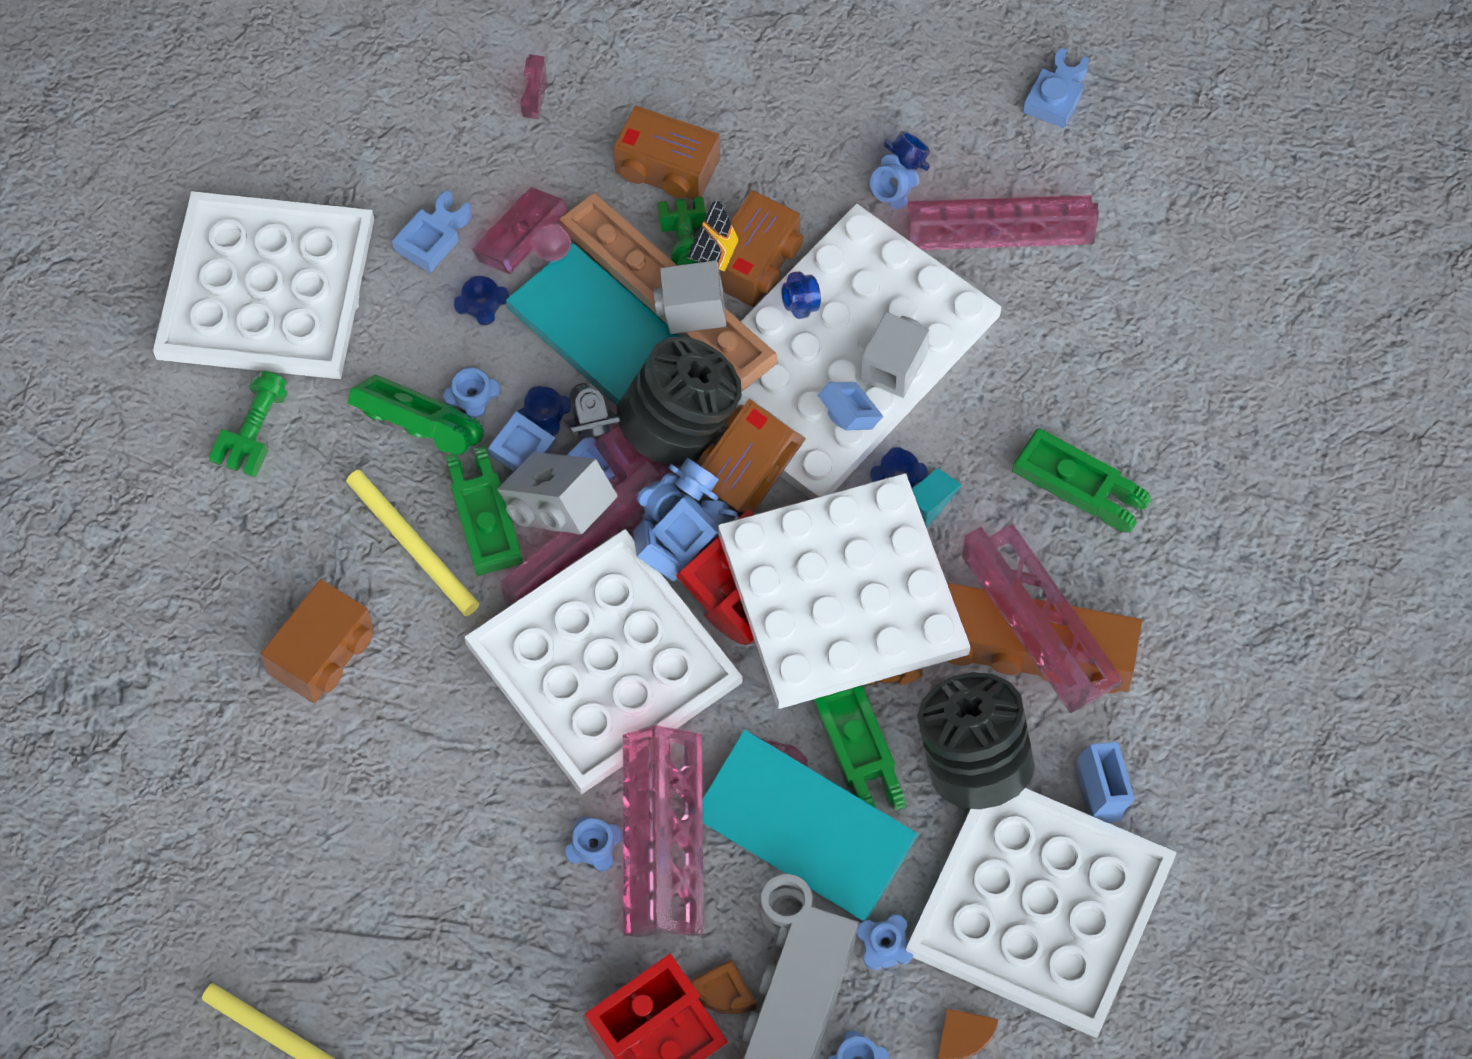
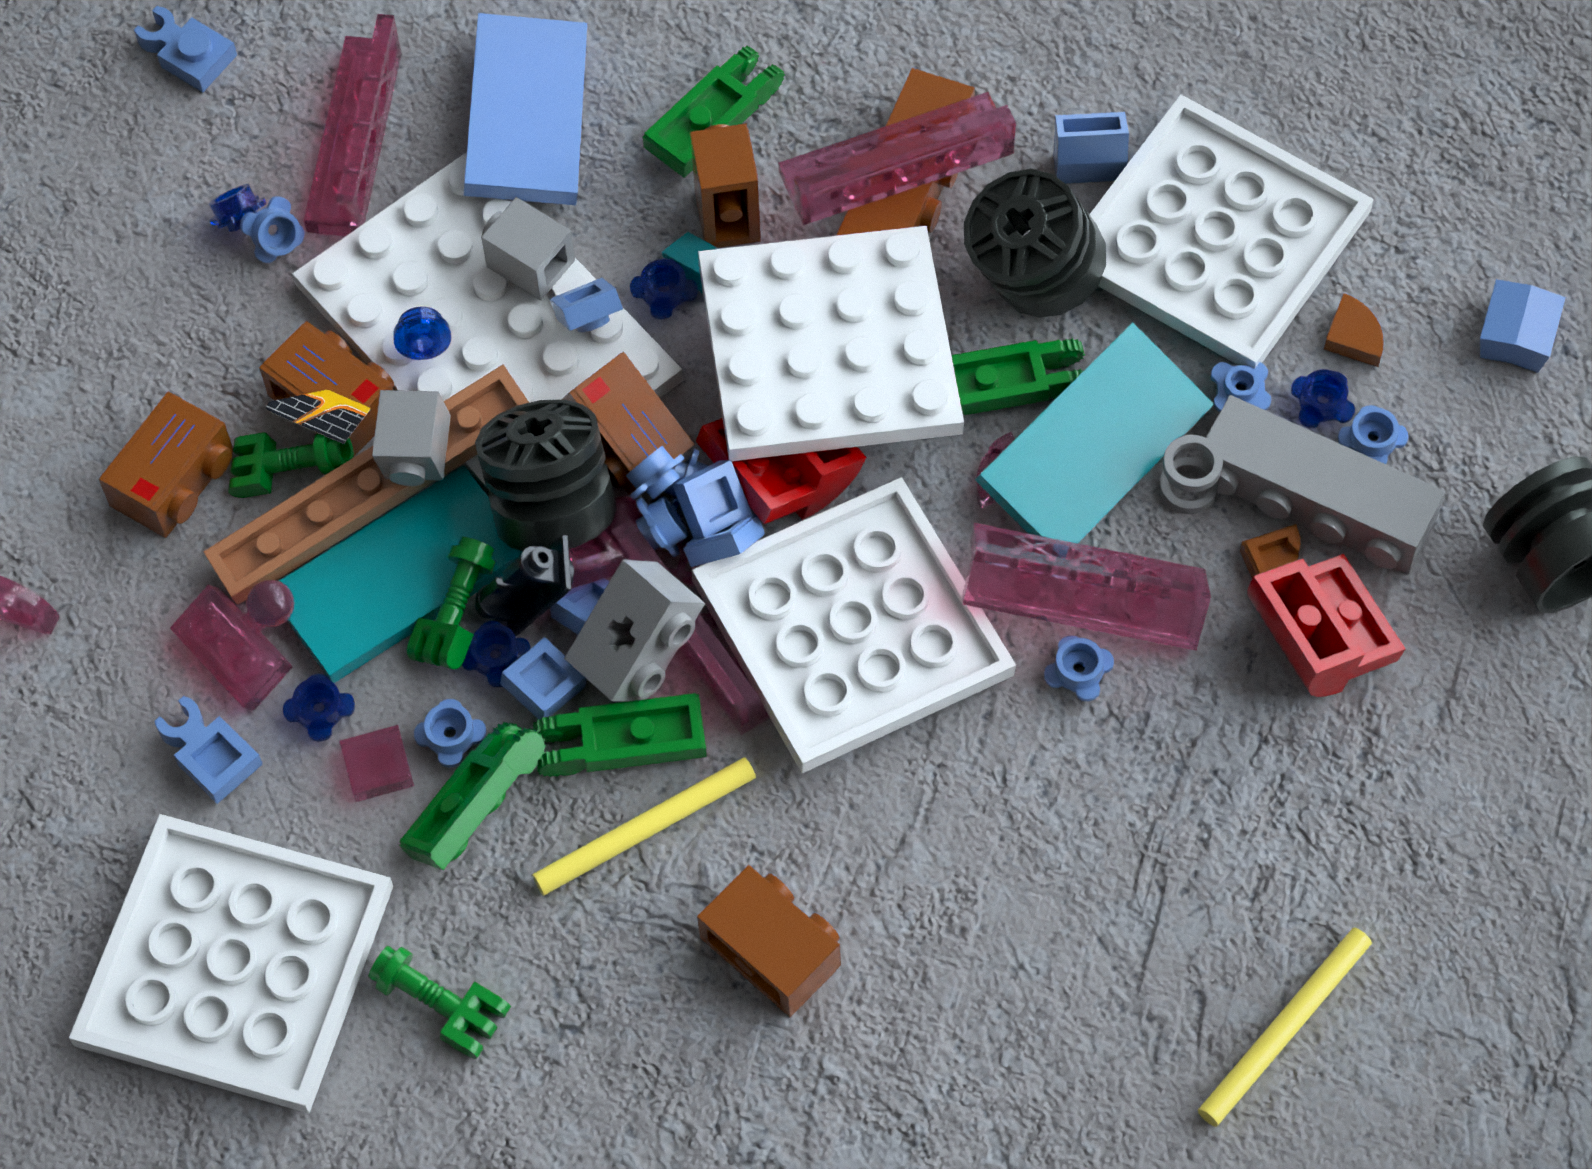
camera: 80 degrees left, 0 degrees up
none -> clear pink tile [339,725,414,802]
none -> green hinge [406,536,496,670]
none -> medium blue tile [463,13,587,205]
none -> dark orange brick [690,123,761,248]
none -> clear blue plate [1291,369,1355,428]

